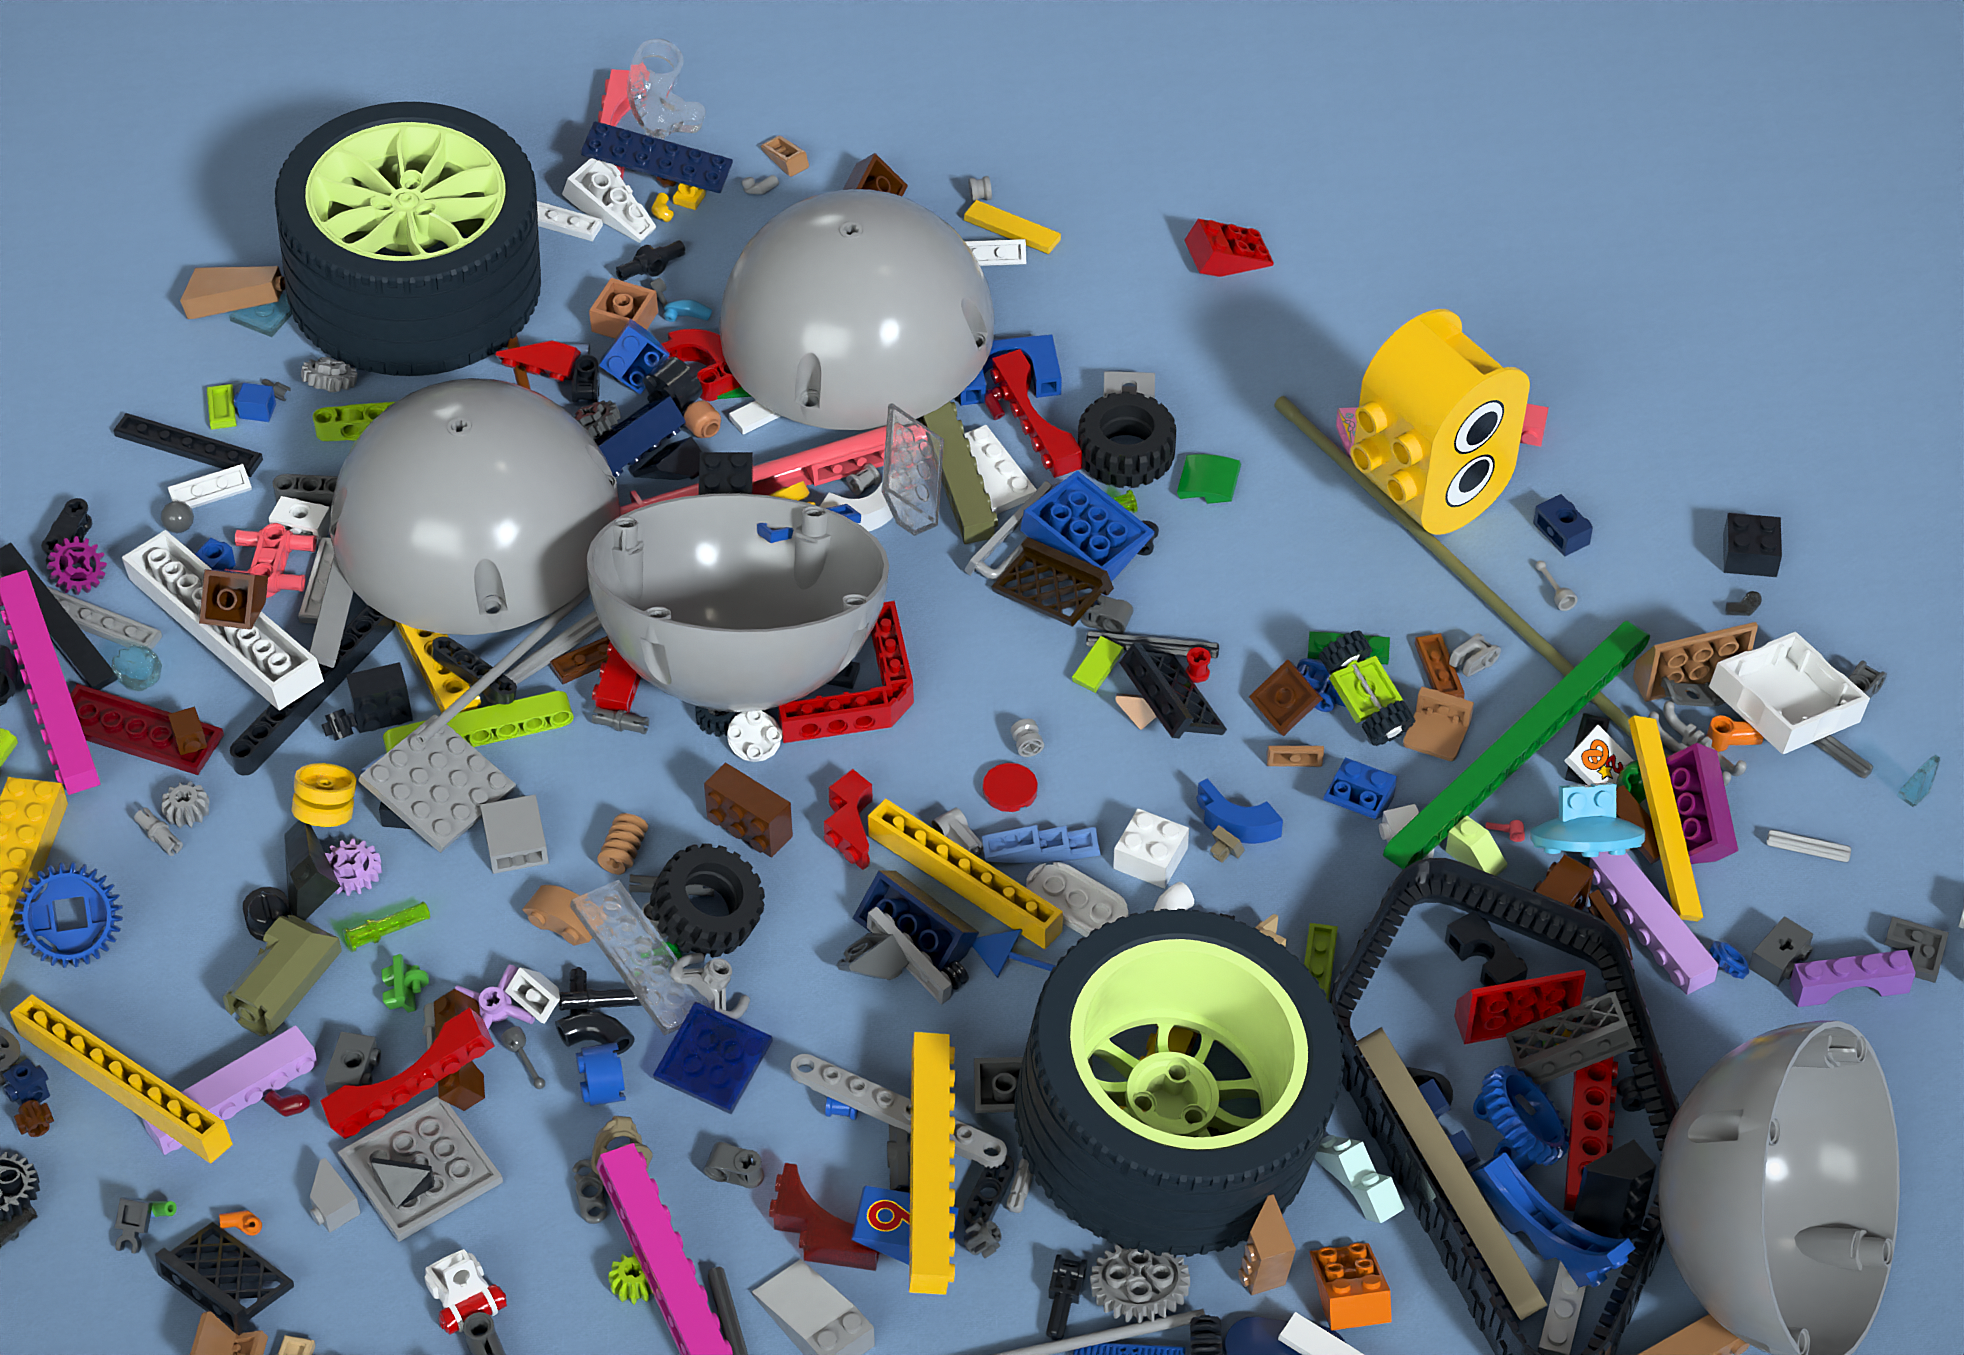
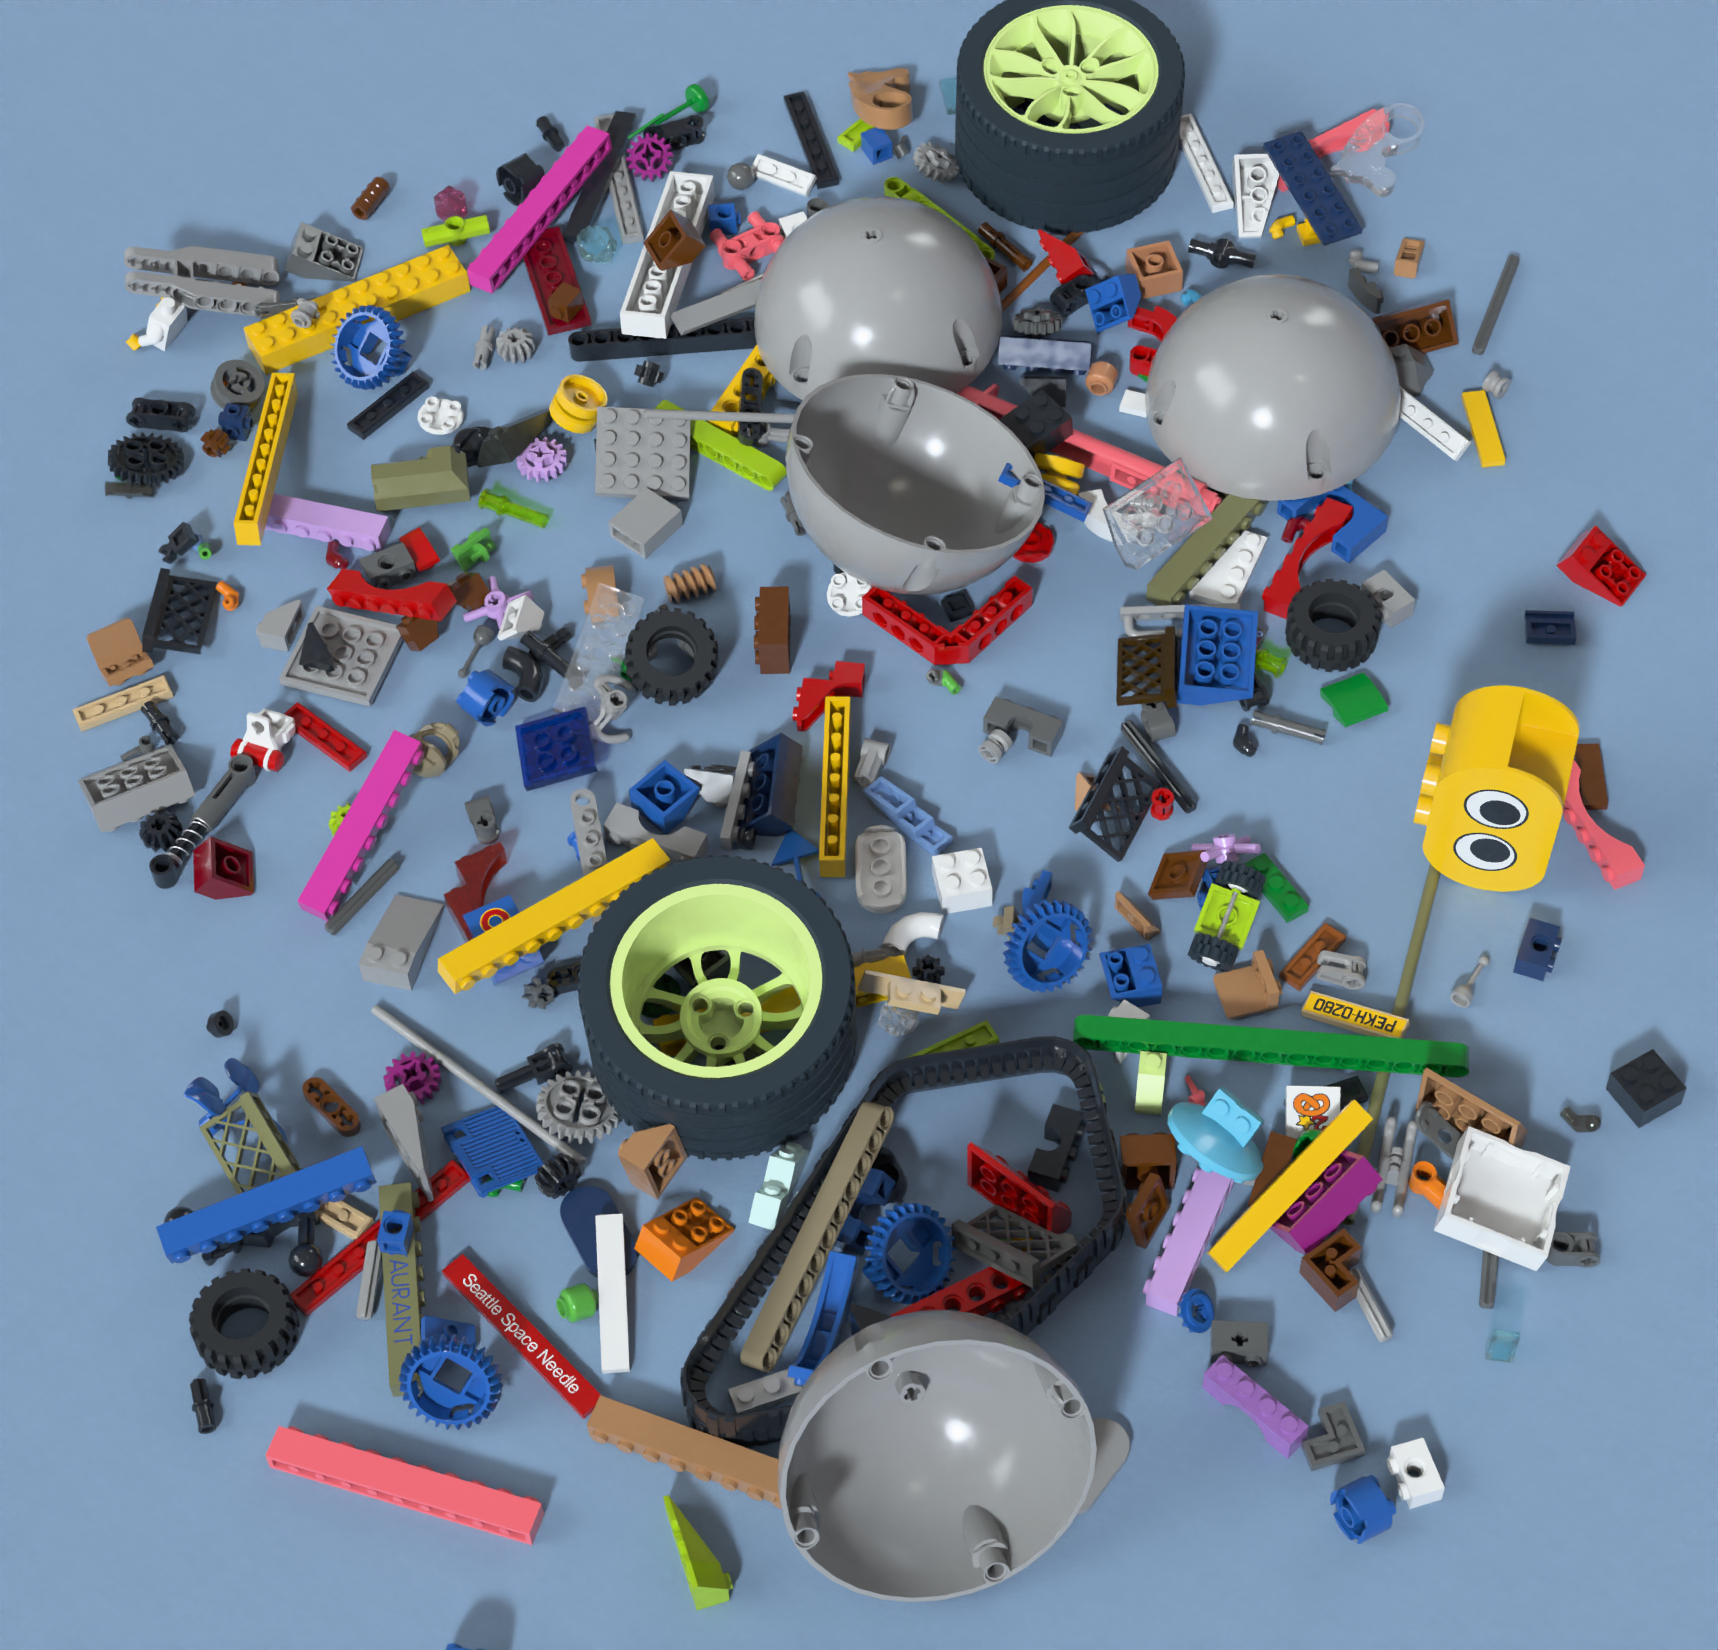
camera: 55 degrees right, 5 degrees up
medium nougat slope [180,266,286,319] -> none
black brick [346,662,413,733] -> none
black brick [643,357,703,413] -> none
dark grey hand [650,278,668,308] -> none
red tile [983,763,1038,812] -> none
lime tile [1072,636,1124,693] -> none
none -> red tile [284,702,367,772]
none -> black tile [347,372,430,440]
none -> red slope [399,527,440,572]
none -> white dish [418,397,463,435]
none -> light grey arch [603,803,709,864]
none -> green piece [628,83,709,139]
none -> blue slope [629,760,700,835]
none -> medium nougat animal [848,68,913,130]
none -> arm [926,669,961,695]
none -> dark grey arch [983,696,1063,757]
none -> blue piece [1003,899,1094,993]
none -> lavender bar [1191,834,1261,864]
none -> black arm [1233,724,1257,757]
none -> dark grey pin [1250,710,1326,745]
none -> reddish brown brick [1299,1228,1362,1312]
none -> tile [1301,991,1410,1038]
none -> dark grey slope [1348,268,1384,314]
none -> dark grey axle [1472,255,1520,355]
none -> dark blue plate [1524,610,1576,645]

